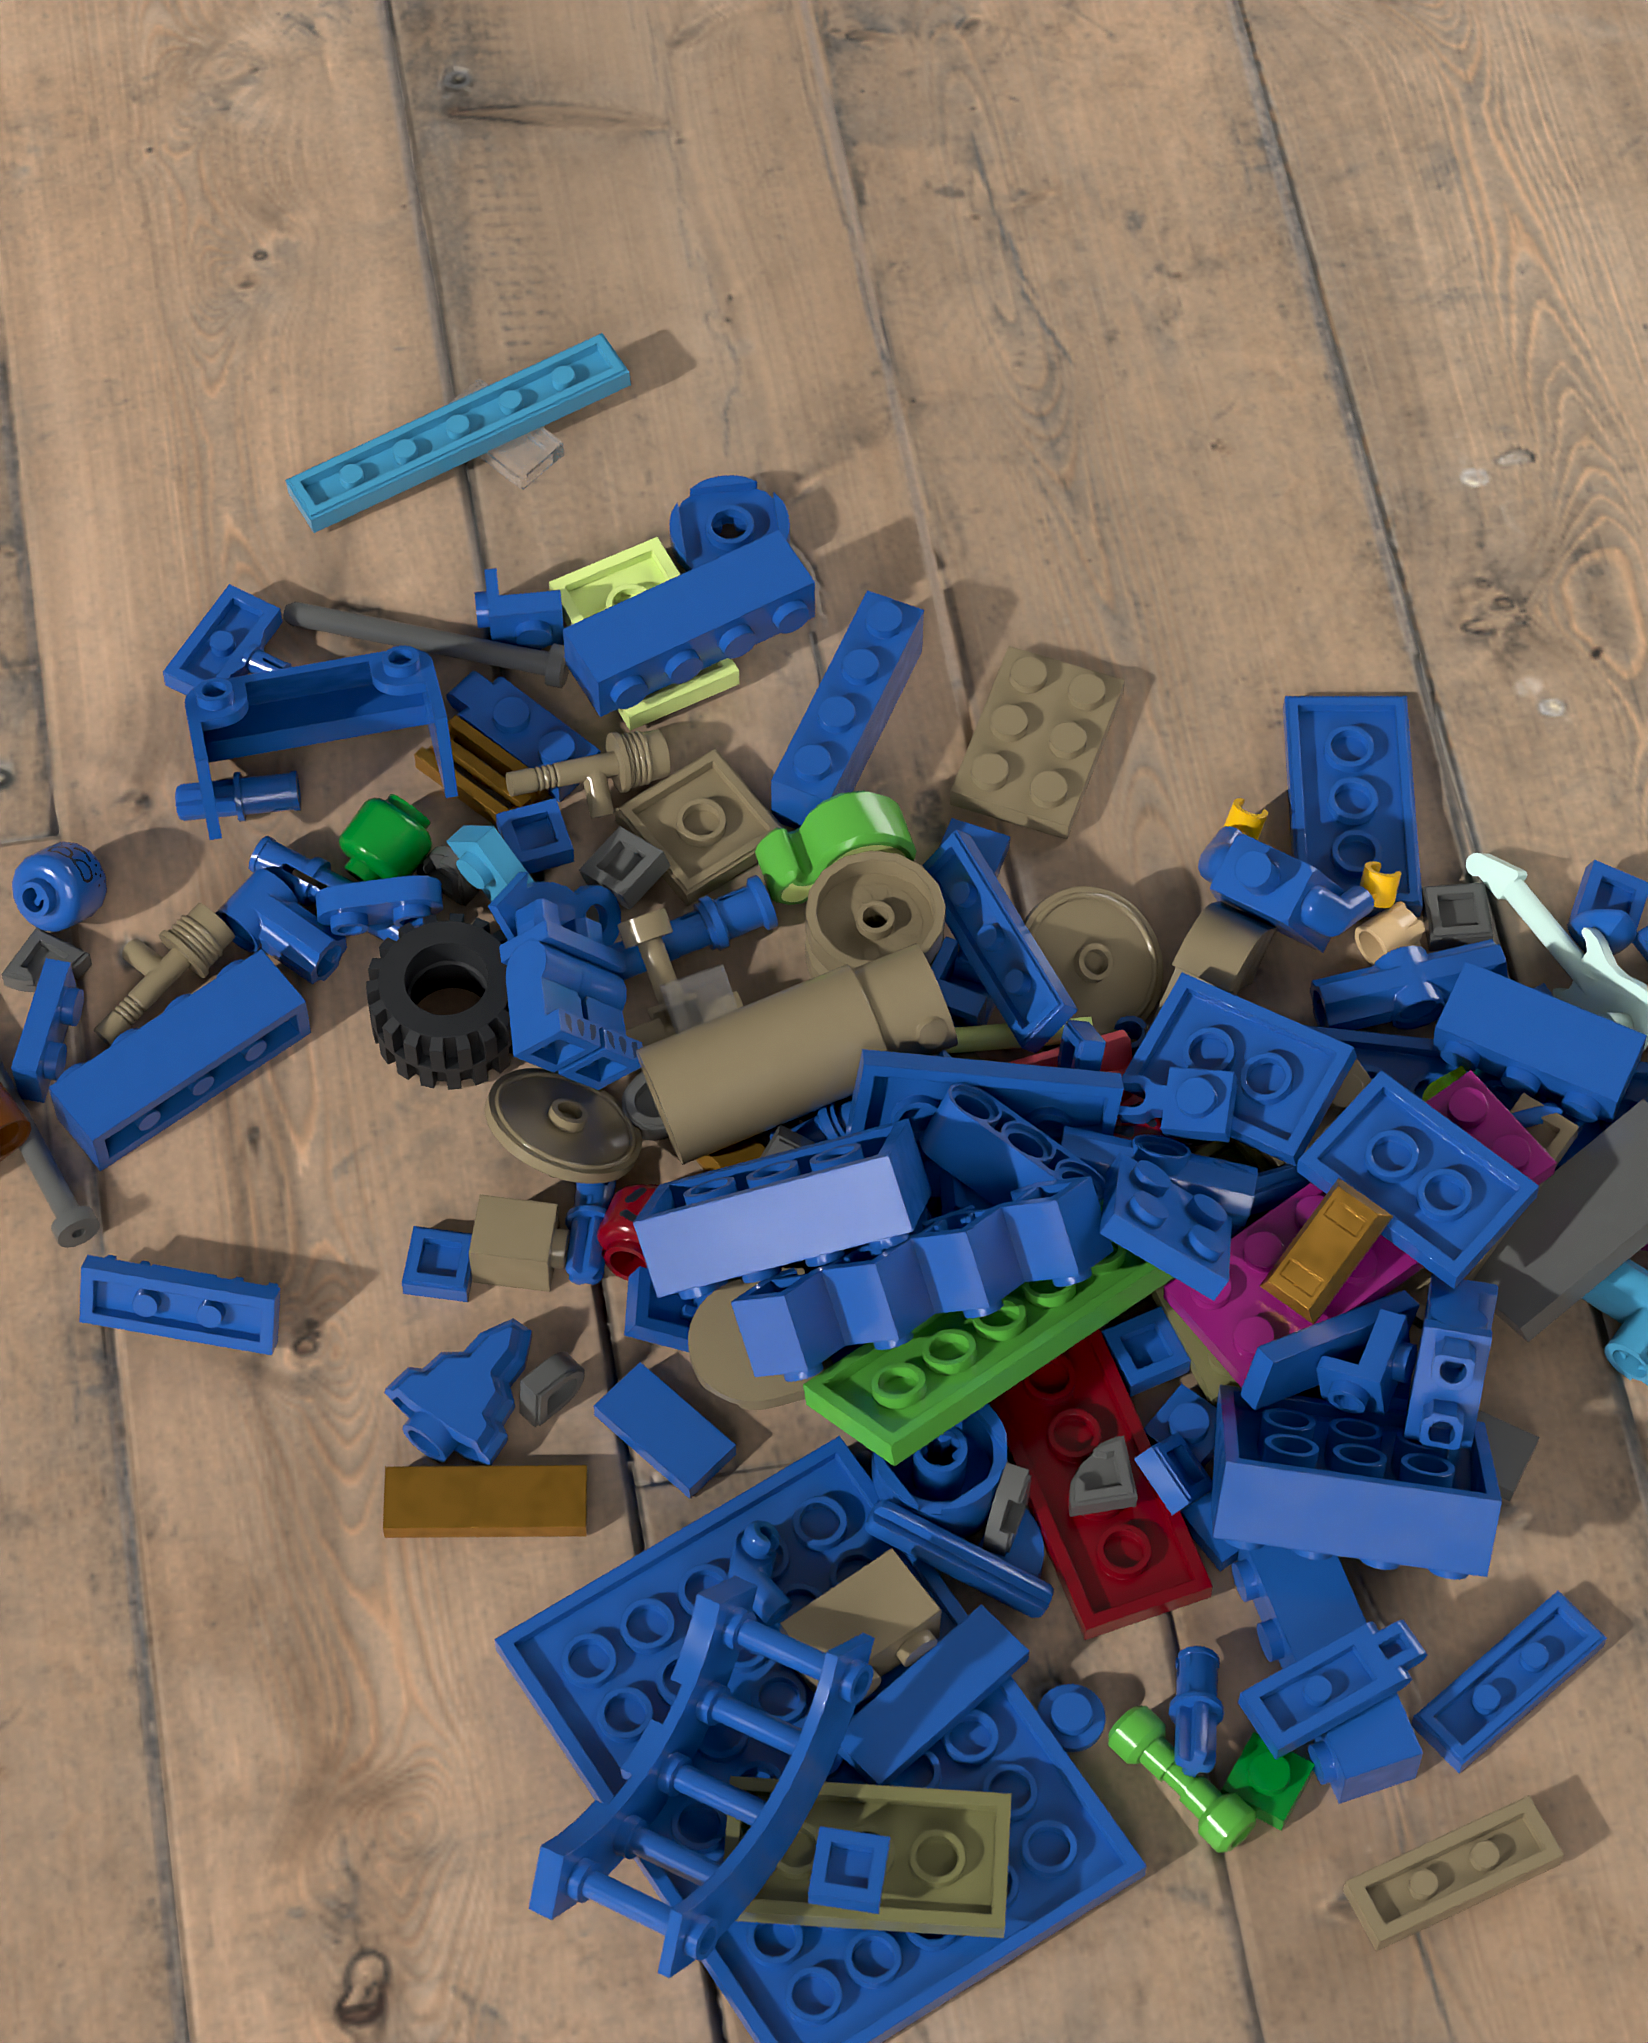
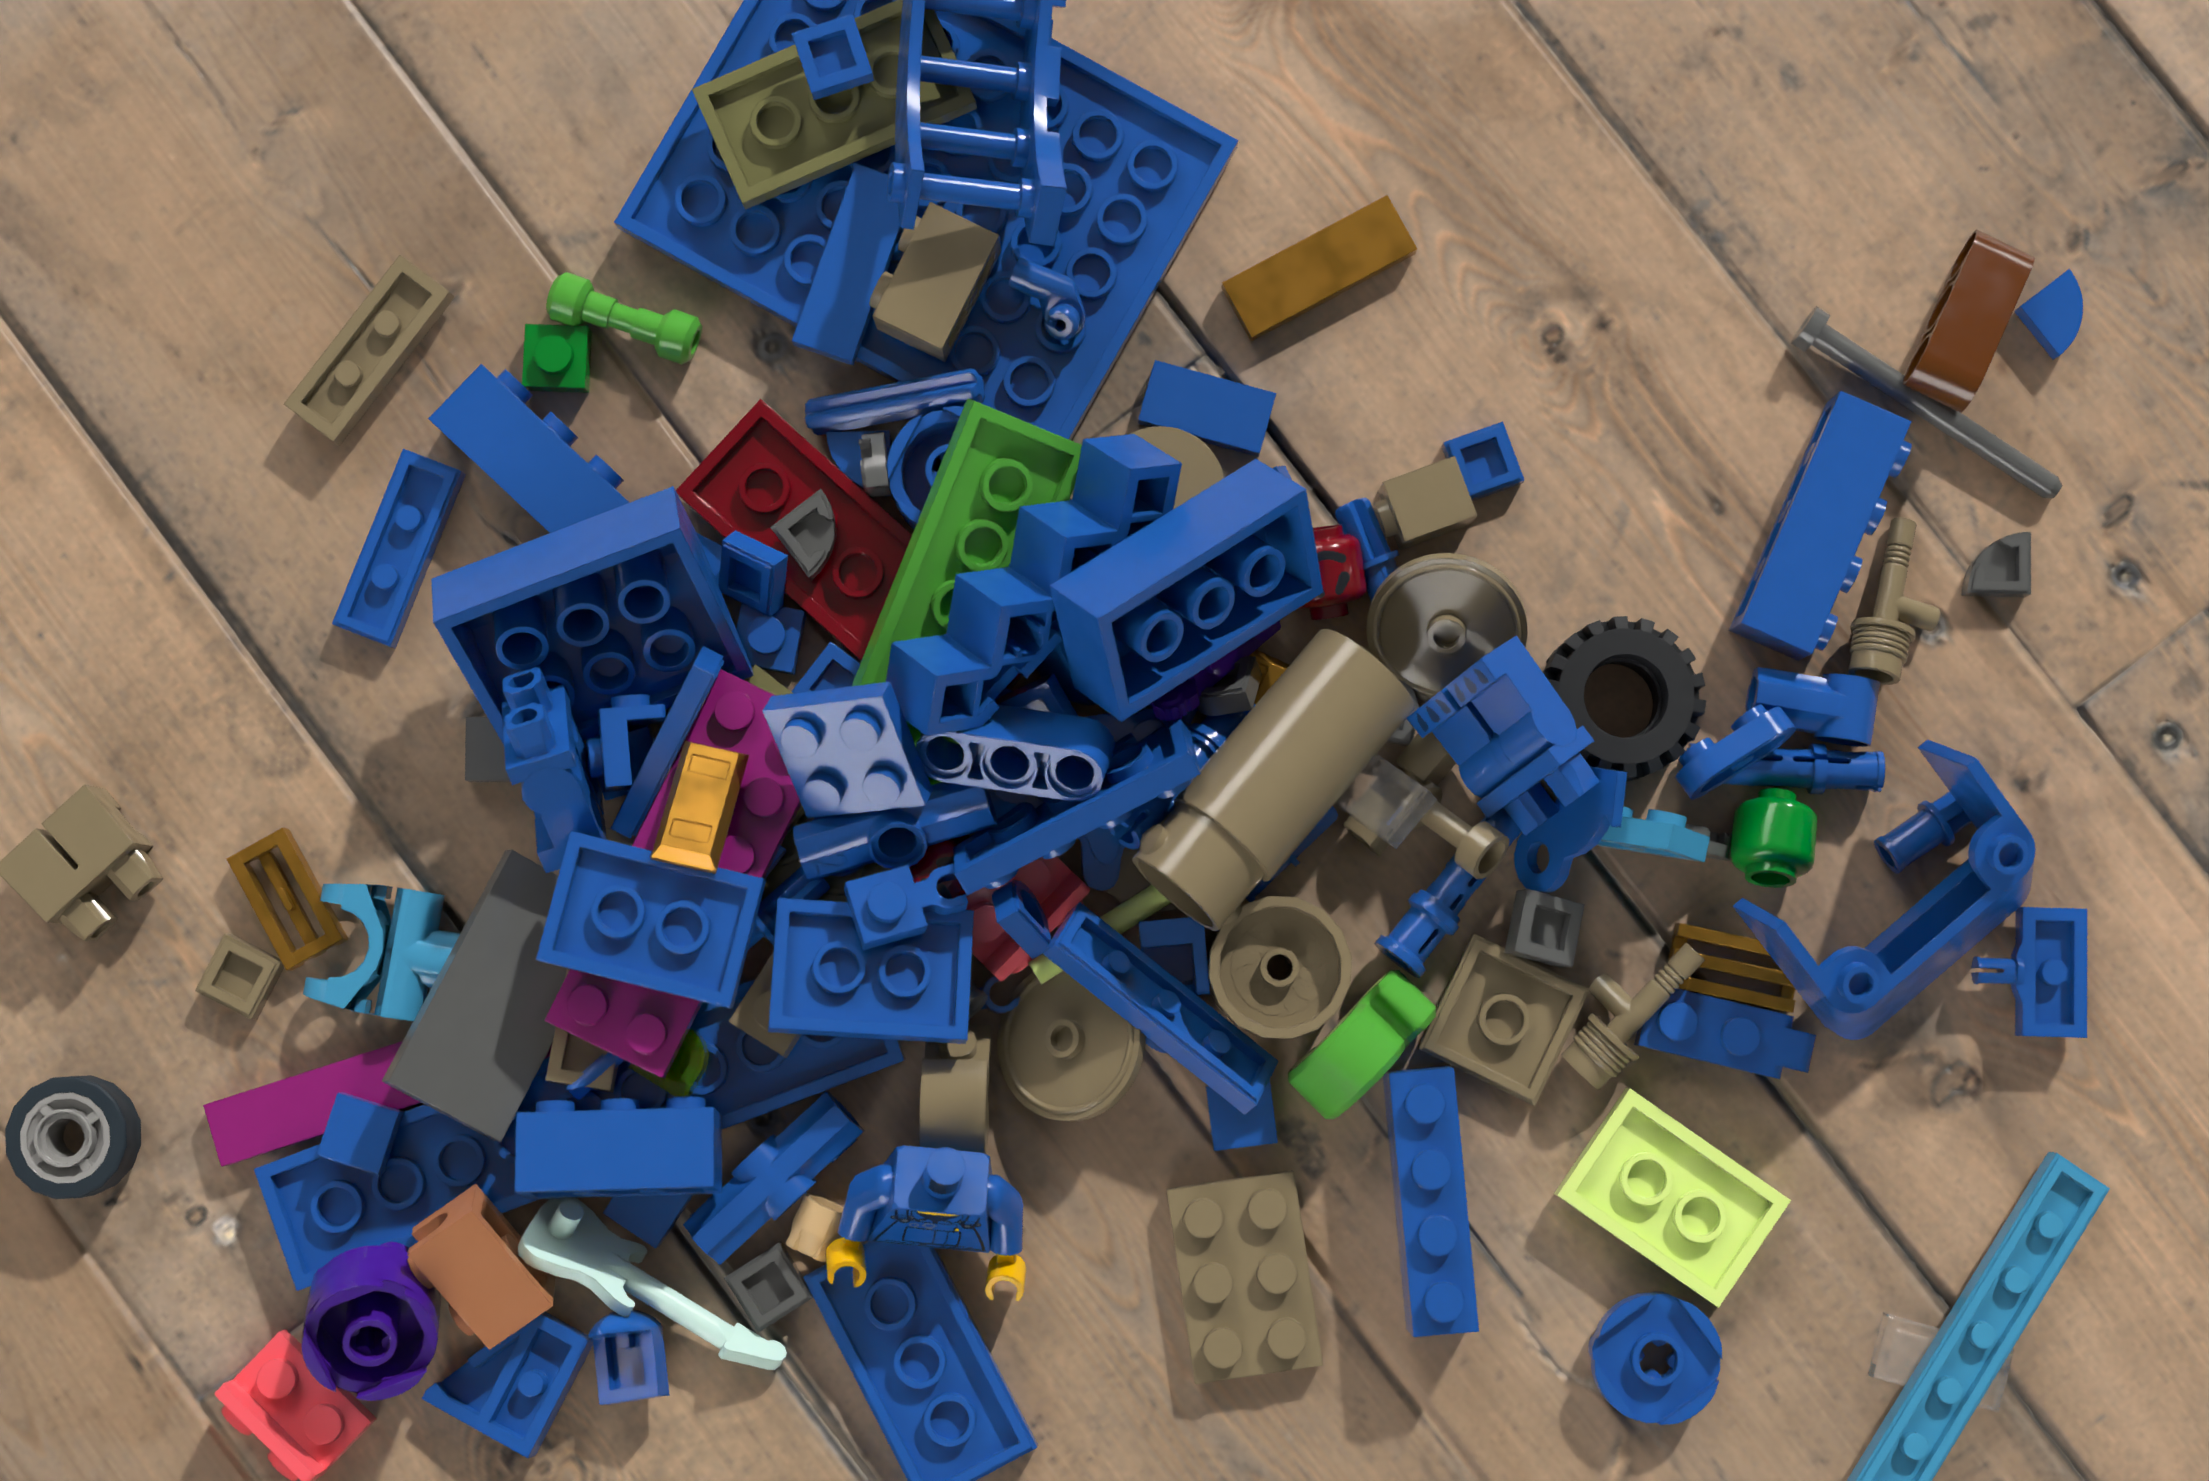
camera: 155 degrees right, 25 degrees up
blue plate [11,958,84,1103] -> none
blue head [12,841,107,932] -> none
blue plate [79,1255,281,1355] -> none
dark grey bar [283,602,569,688] -> none
blue rock [384,1318,532,1466] -> none
blue bracket [474,568,564,650] -> none
blue tile [496,798,575,874] -> none
dark grey tile [519,1351,585,1427] -> none
blue brick [563,530,815,717] -> none
blue plate [1037,1684,1106,1753] -> none
blue axle [1169,1646,1224,1777] -> none
blue hinge [1238,1619,1428,1760] -> none

